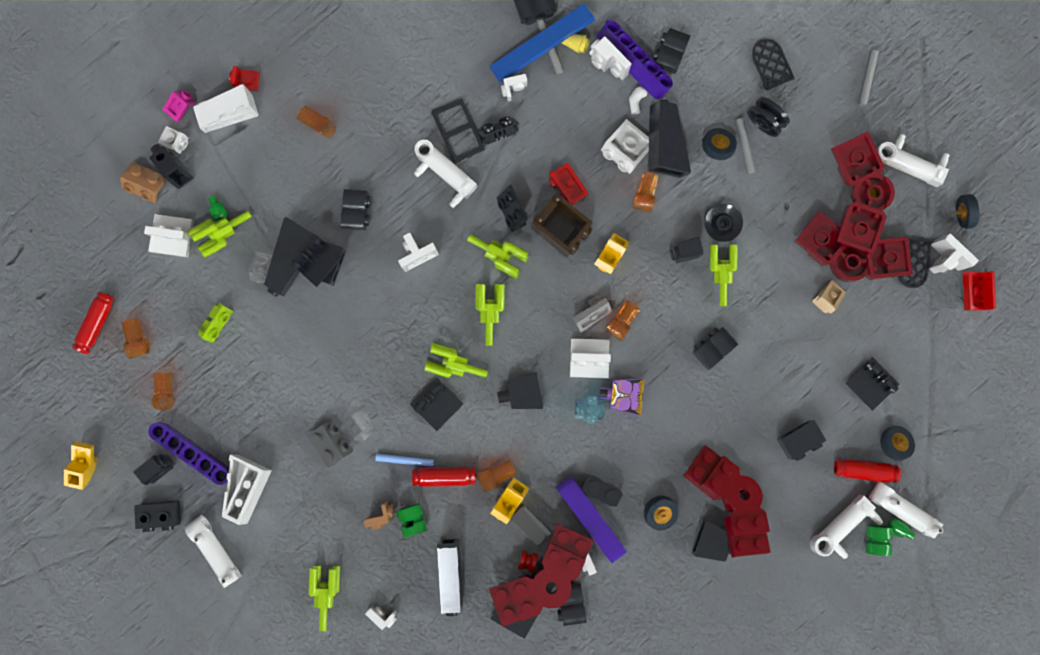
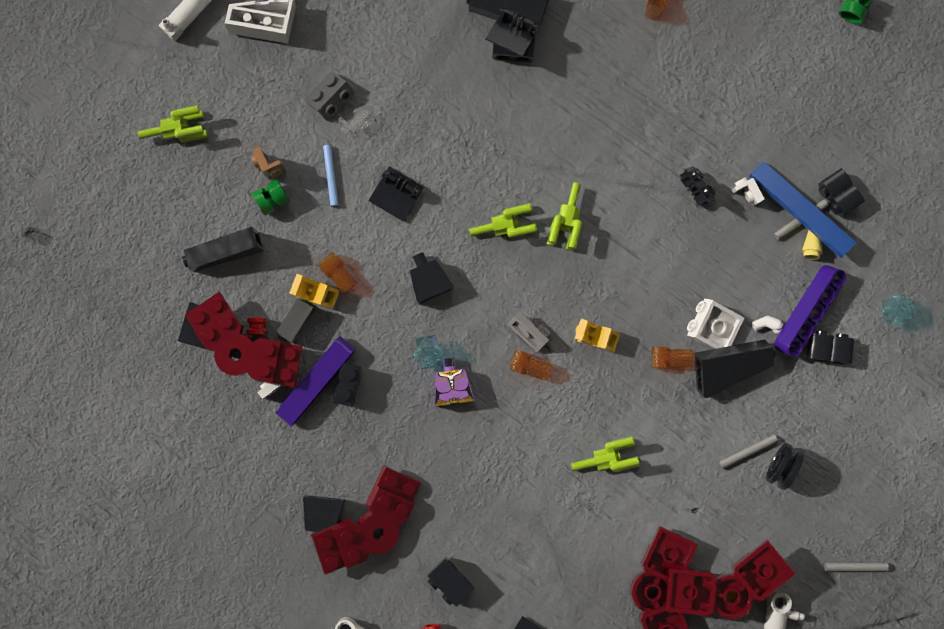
camera: 70 degrees right, 0 degrees up
black brick [341,189,372,230] -> none
white bracket [365,605,397,630] -> none
white bracket [398,233,439,272] -> none
red axle [412,467,476,487] -> none
white piece [414,139,477,208] -> none
lime plant [424,342,488,378] -> none
black window [431,99,485,164] -> none
black hinge [496,185,527,232] -> none
dark brown container [531,193,593,257] -> none
red bracket [548,162,589,206] -> none
black brick [554,581,587,626] -> none
white bracket [570,339,611,378] -> none
white plate [589,37,631,80] -> none
black wheel [644,496,679,531] -> none
black brick [670,237,704,264] -> none
black brick [693,327,738,370] -> none
black wheel [702,128,737,161] -> none
black dish [705,204,743,242] -> none
black window [752,39,795,91] -> none
tan slope [812,280,846,314] -> none

